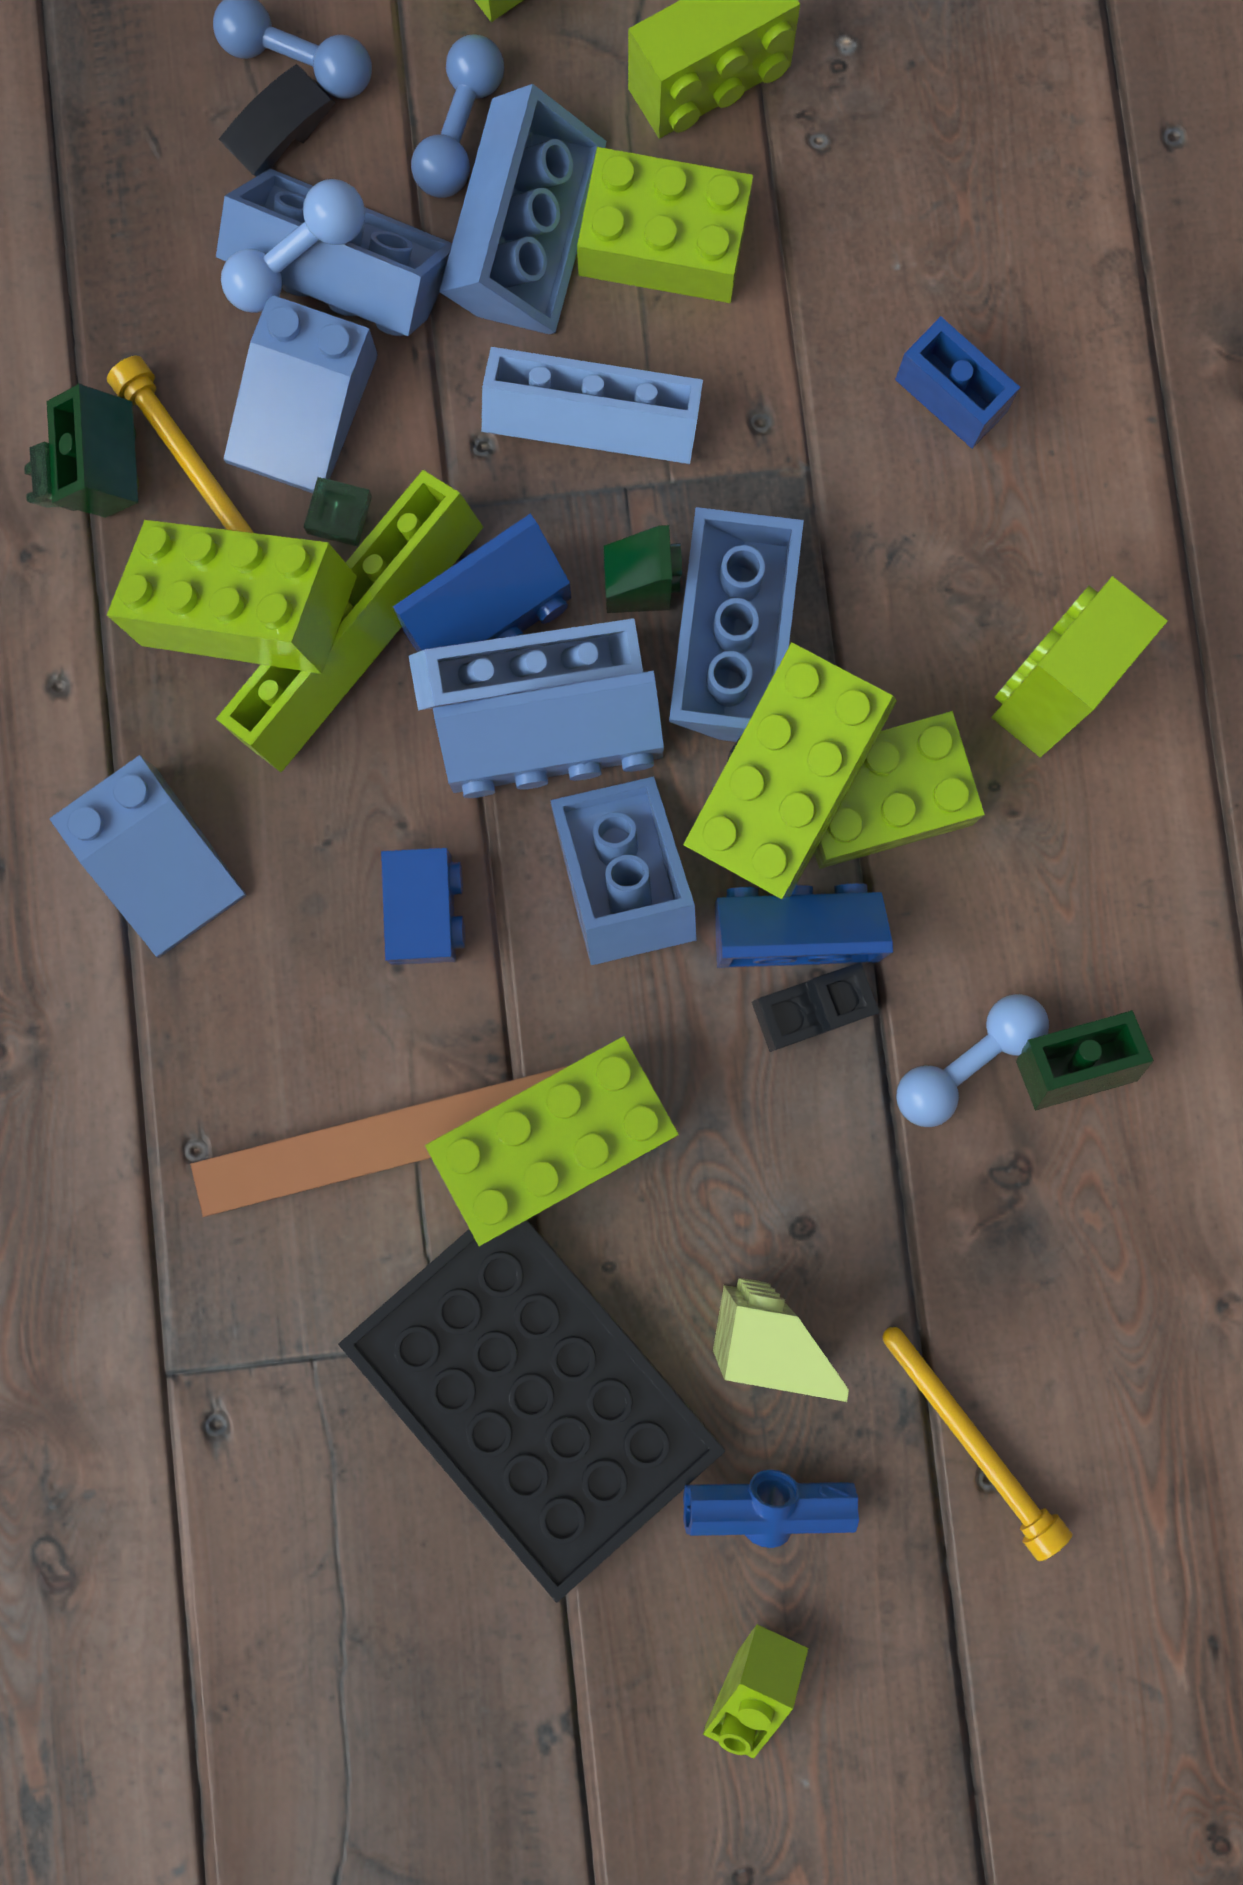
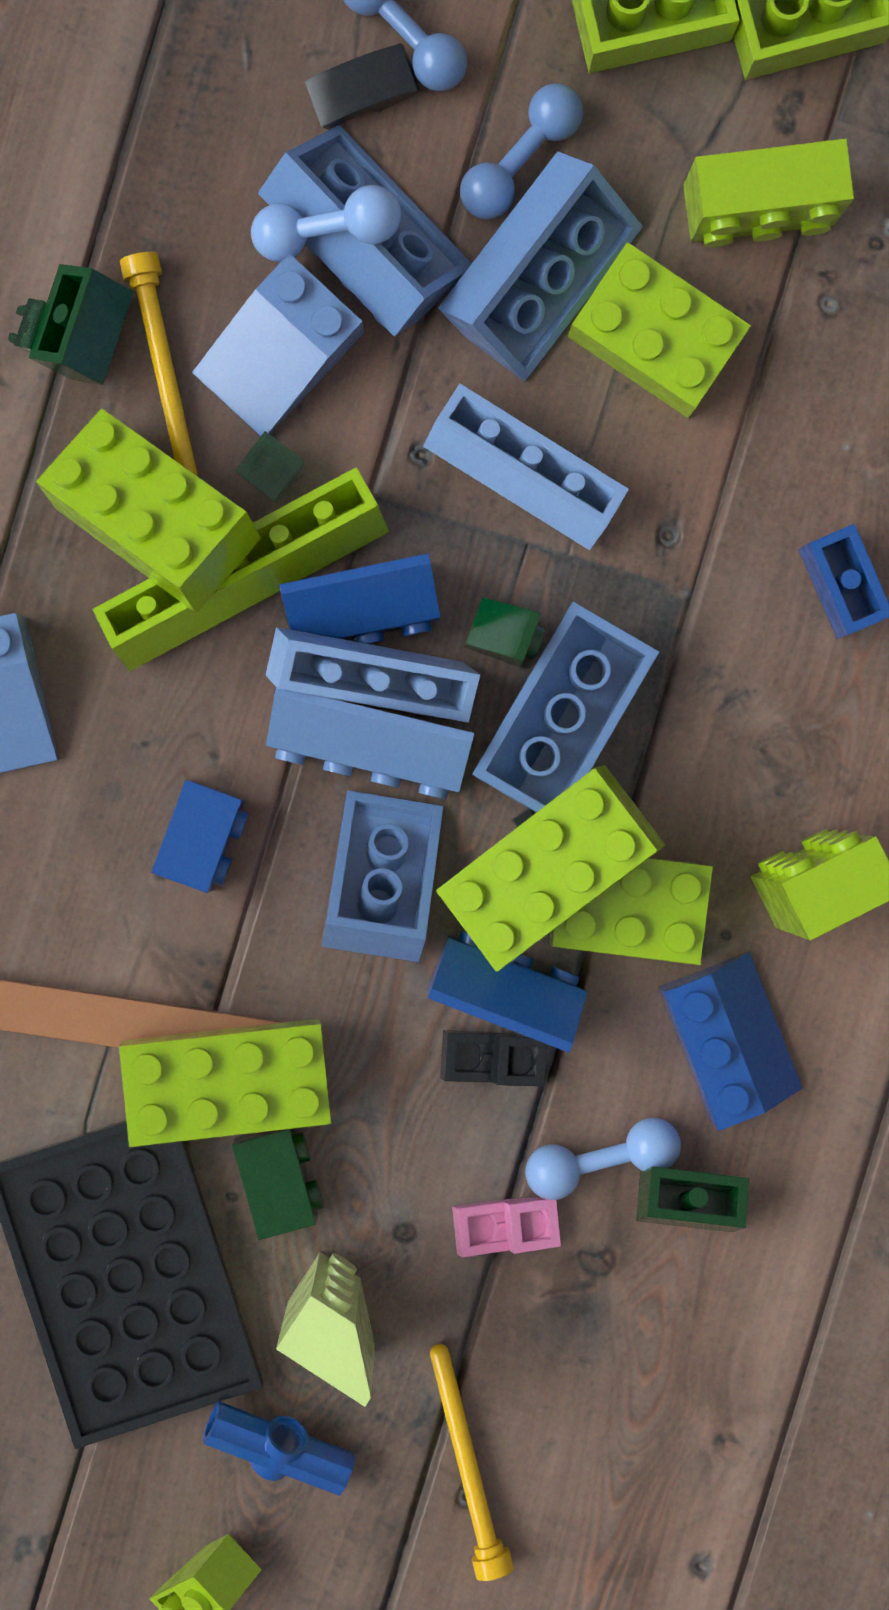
camera: 20 degrees right, 5 degrees up
none -> dark green brick [232,1128,324,1241]
none -> bright pink slope [452,1197,561,1258]
none -> blue slope [658,952,802,1131]

